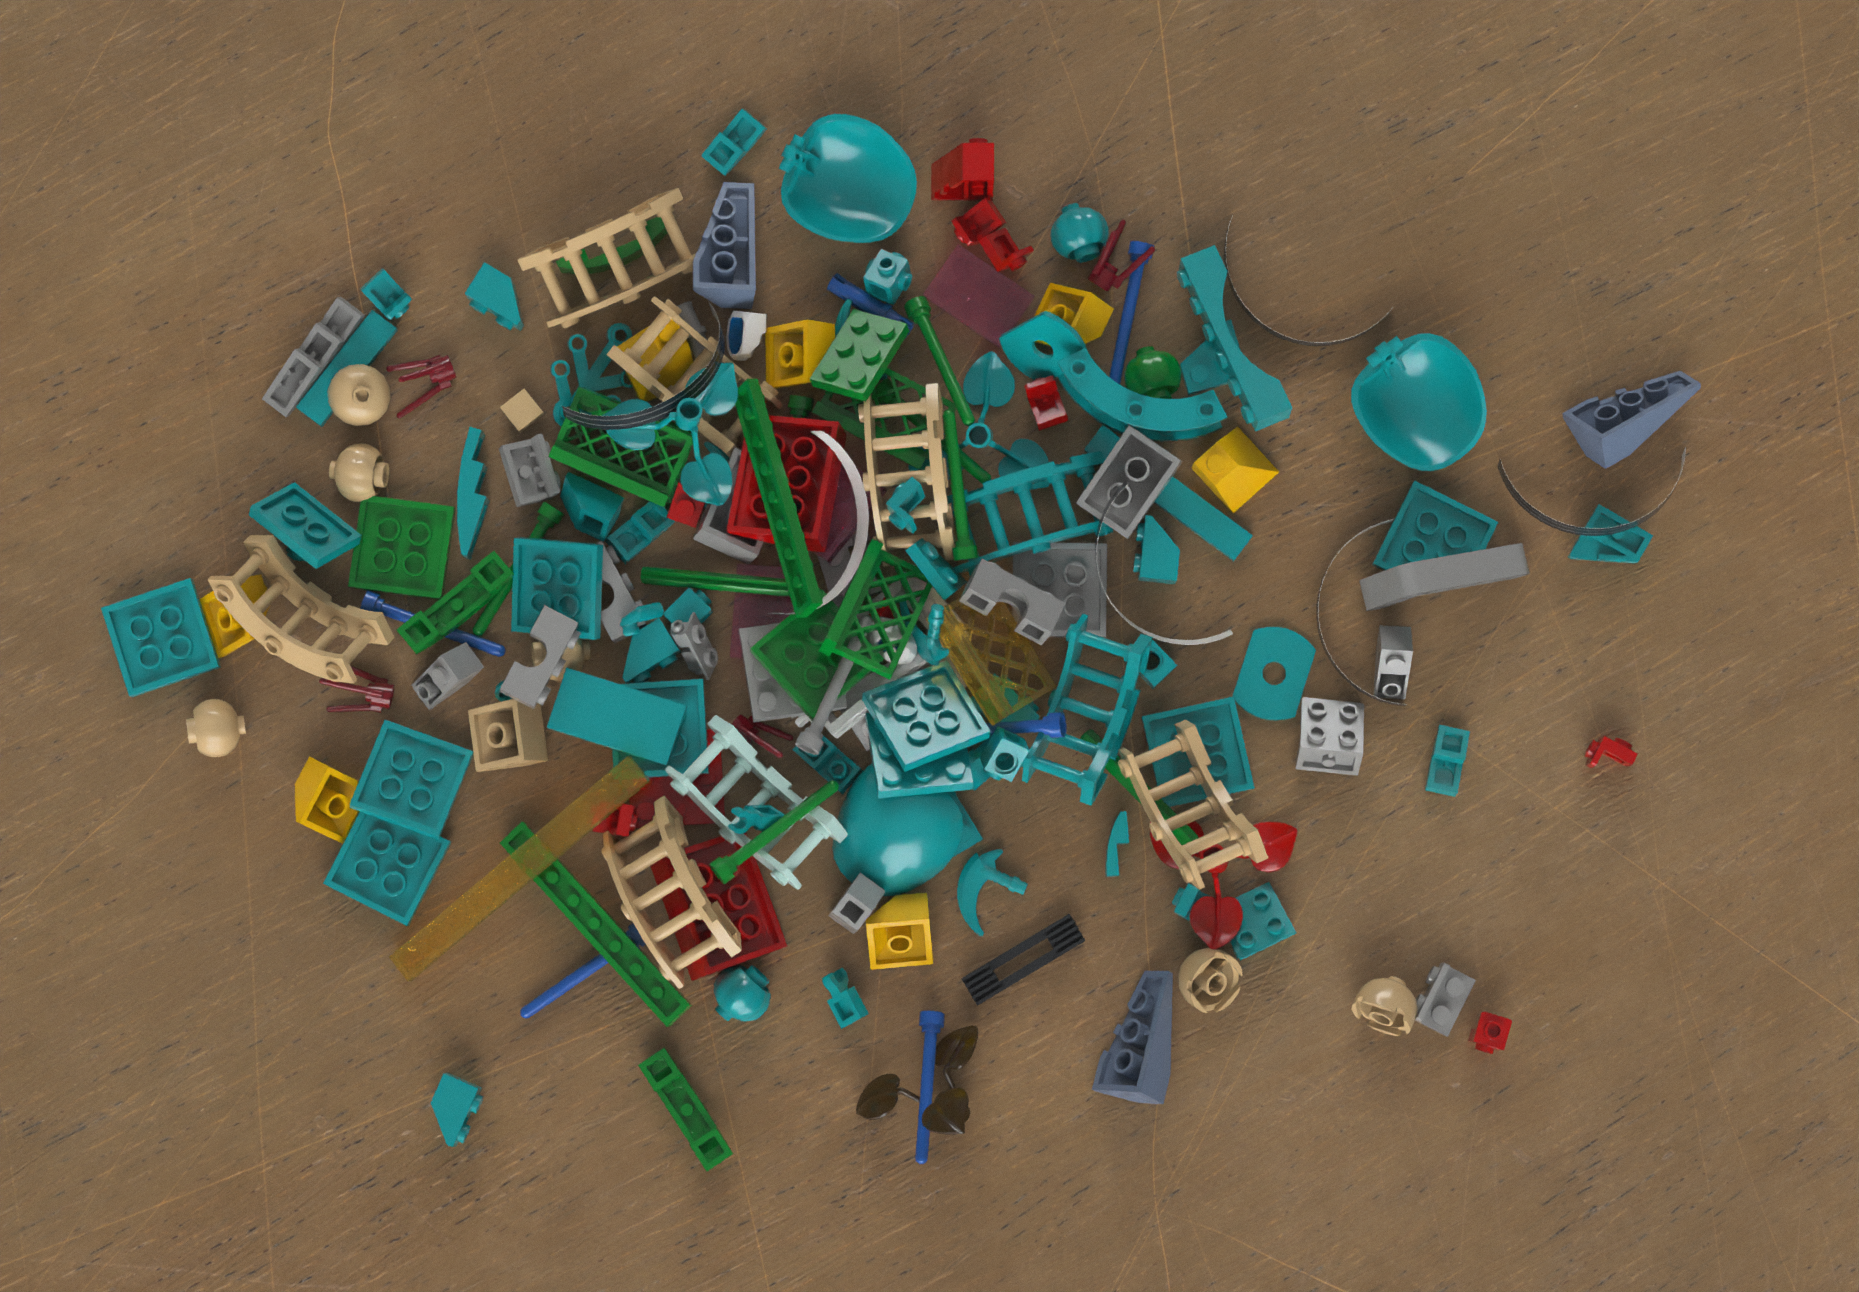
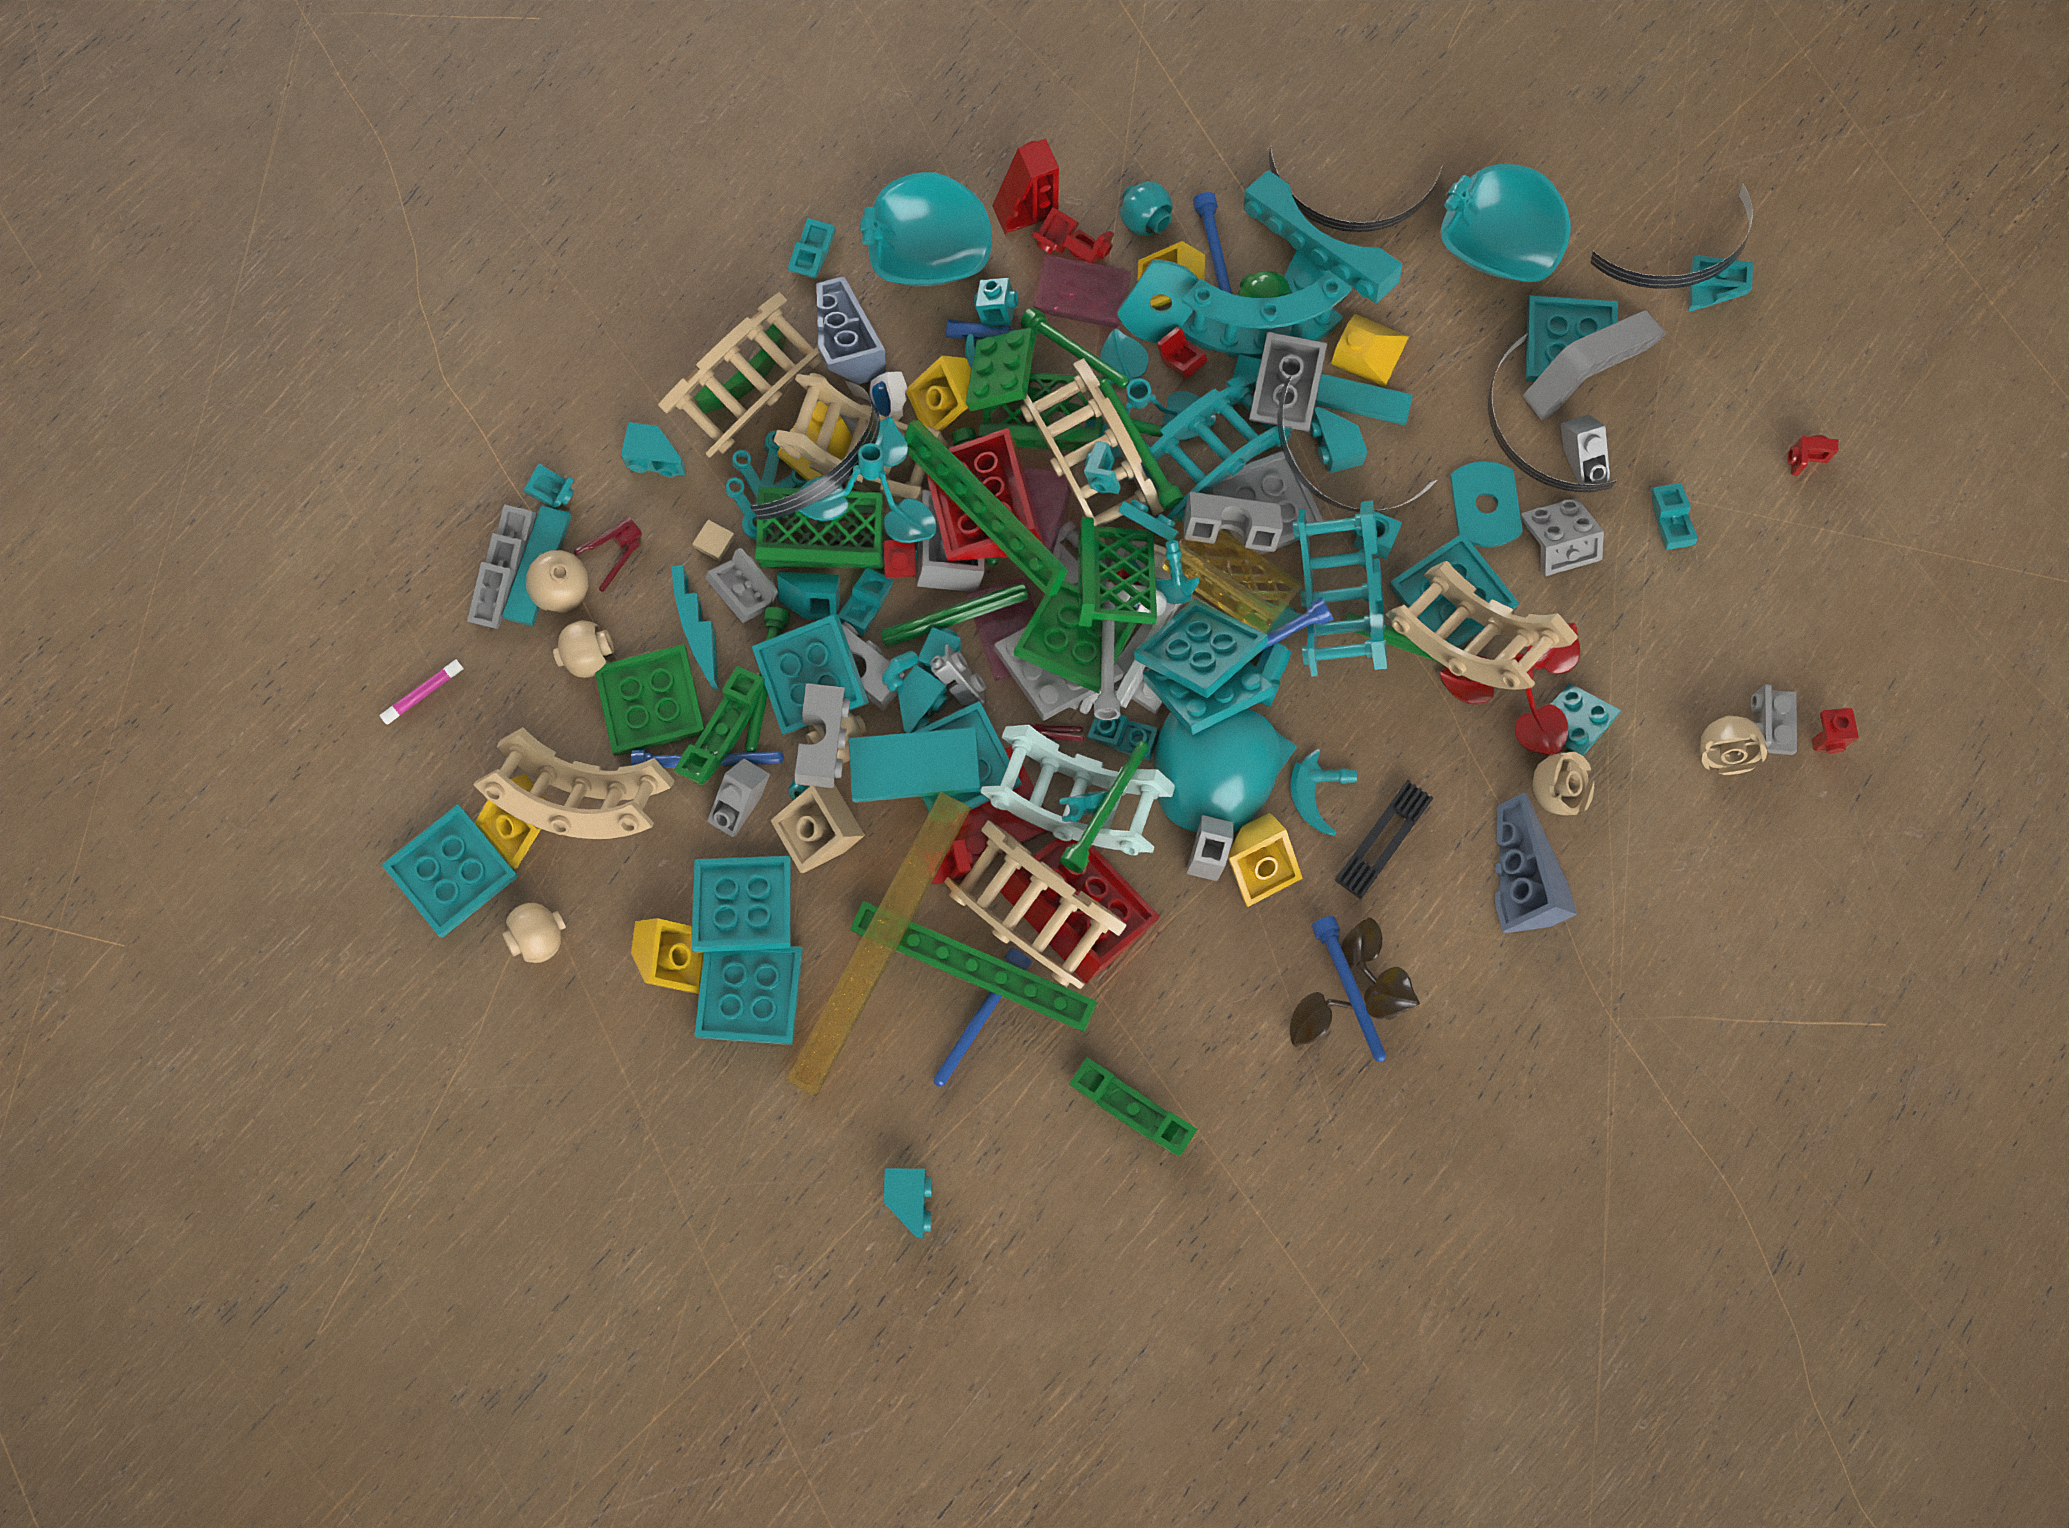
camera: 25 degrees left, 10 degrees down
teal plate [249,482,362,569] -> none
dark red plant [319,665,395,713] -> none
teal plant [714,965,771,1022] -> none
white sticker [768,431,869,614] -> none
teal plate [822,968,869,1029] -> none
teal brick [980,726,1030,782] -> none
dark red plant [1088,220,1155,292] -> none
teal slope [1105,811,1129,877] -> none
teal bracket [1172,883,1209,921] -> none
sand blue wedge [1562,371,1701,469] -> none
none -> dark pink bar [379,659,464,725]

